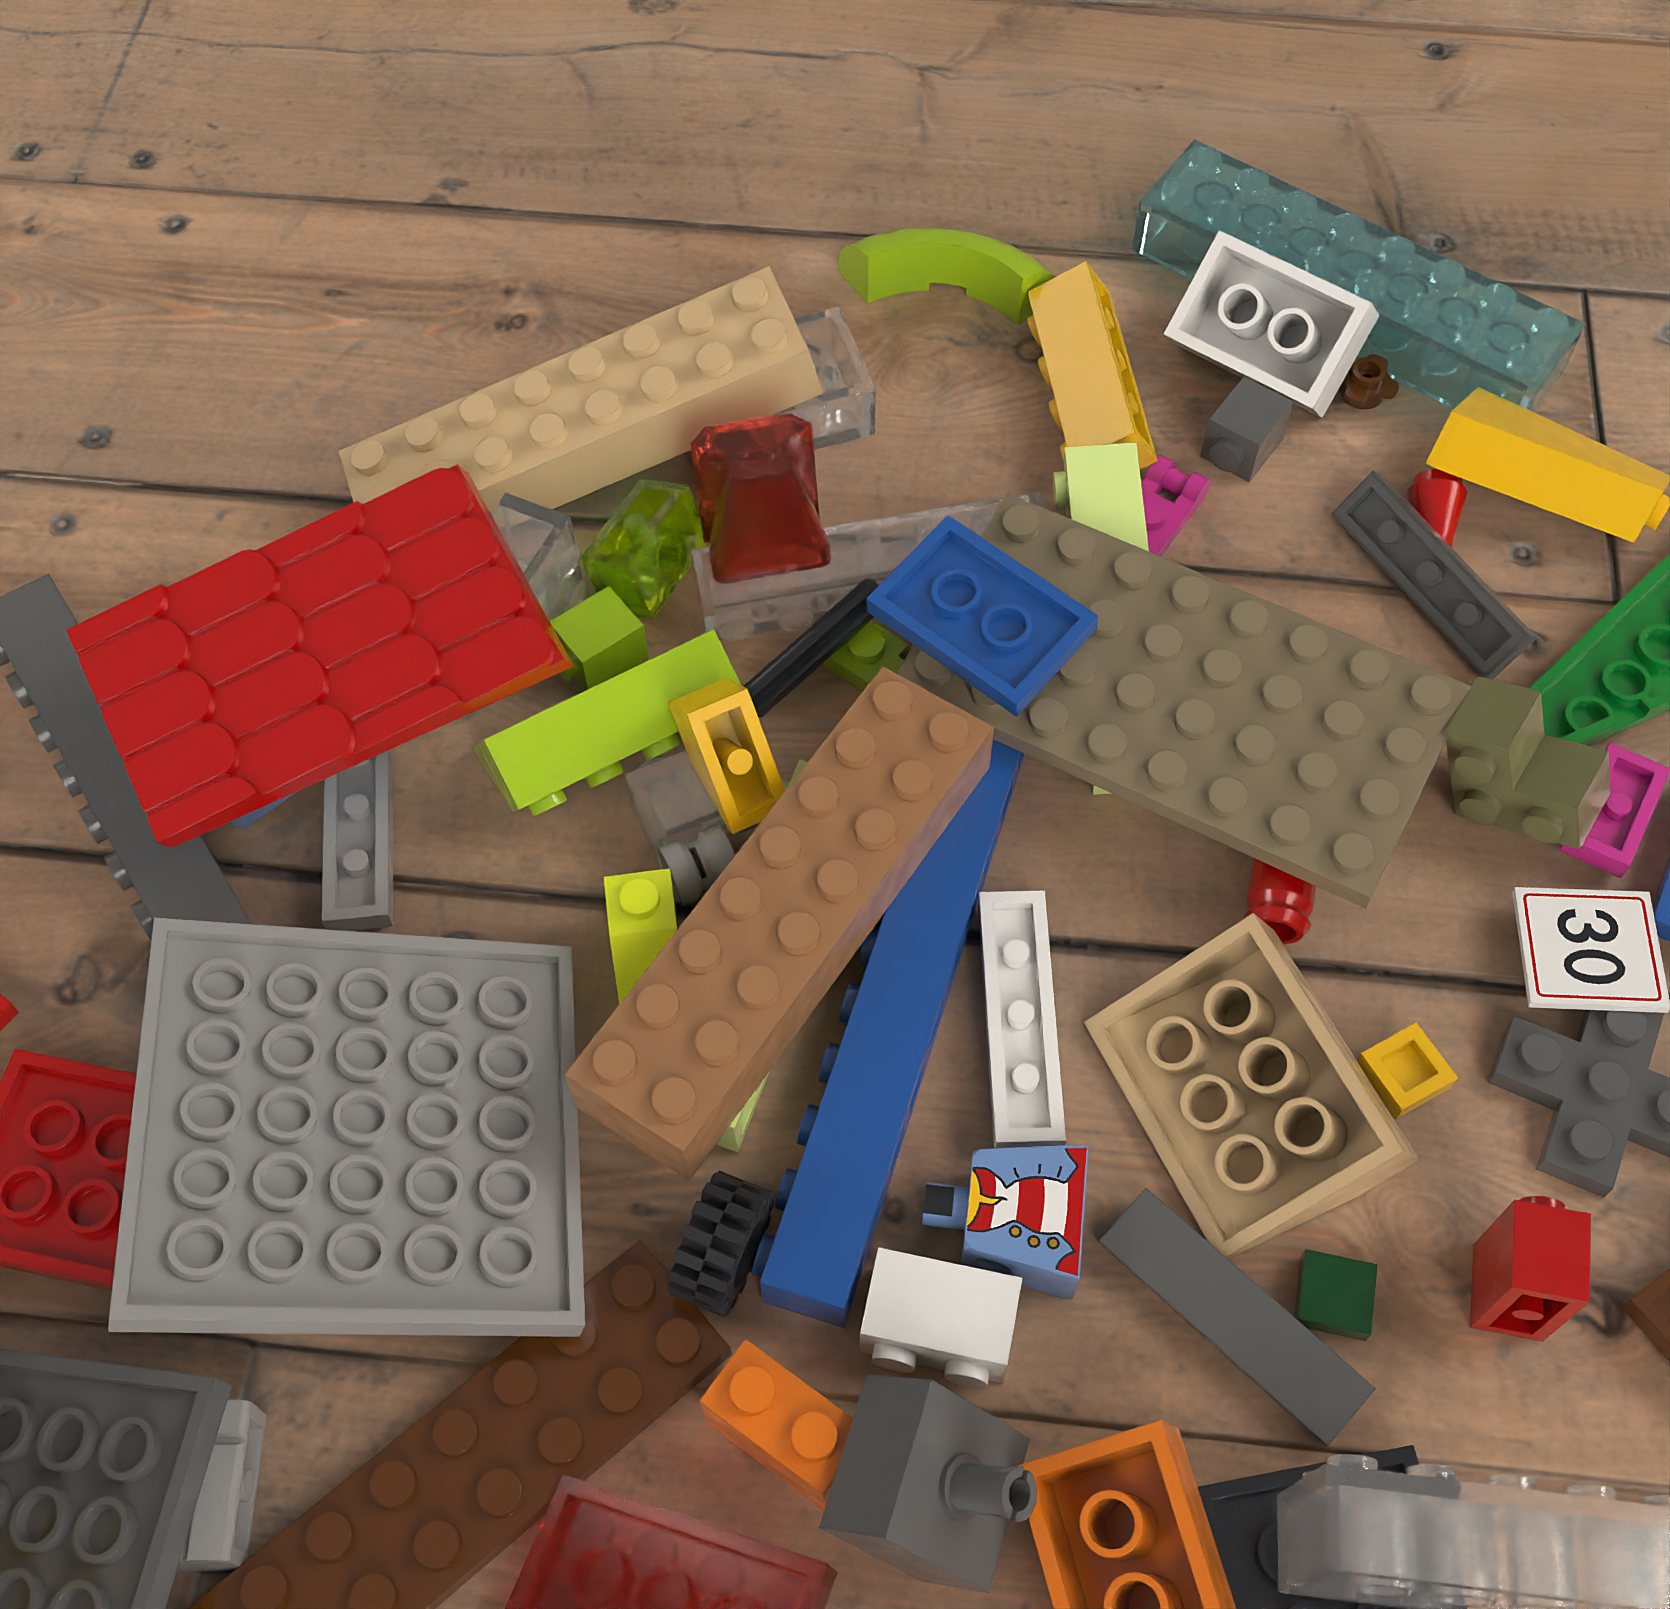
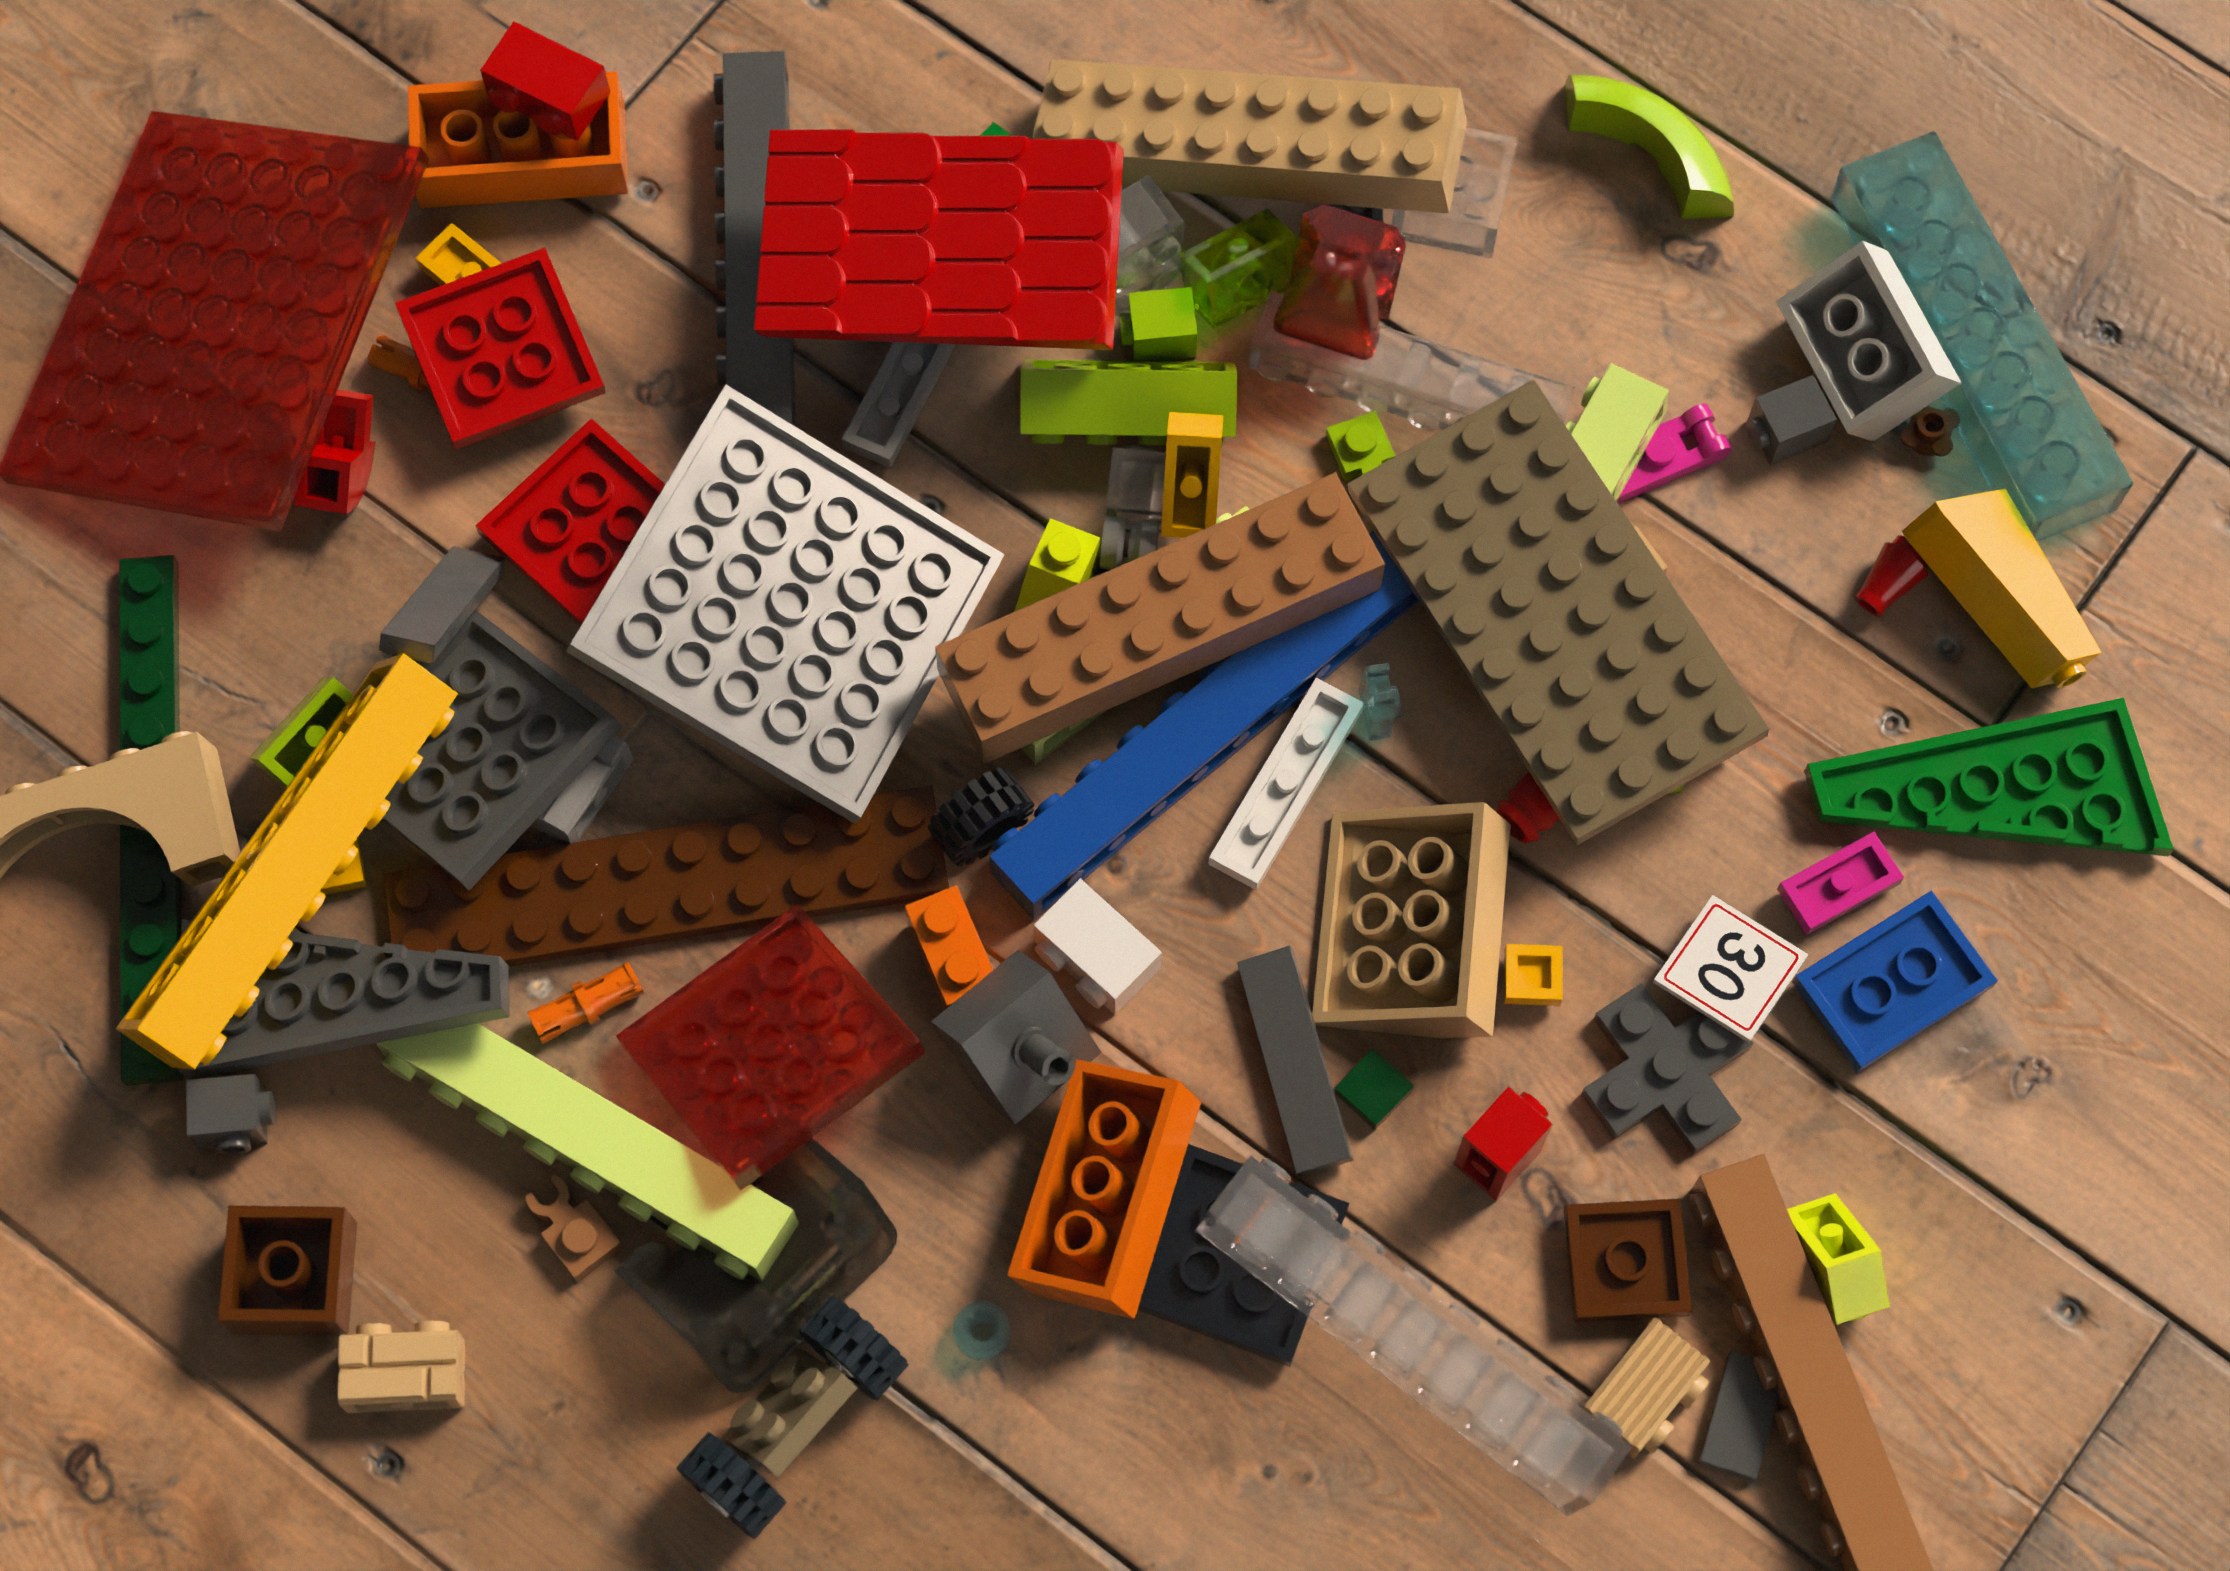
camera: 30 degrees right, 10 degrees up
black axle [743,578,879,718] -> none
blue plate [866,515,1098,717] -> none
torso [922,1145,1089,1299] -> none
yellow brick [1027,260,1158,470] -> none
dark grey tile [1331,471,1537,680] -> none
olive brick [1445,676,1611,849] -> none
none -> clear light blue plate [1359,663,1402,741]

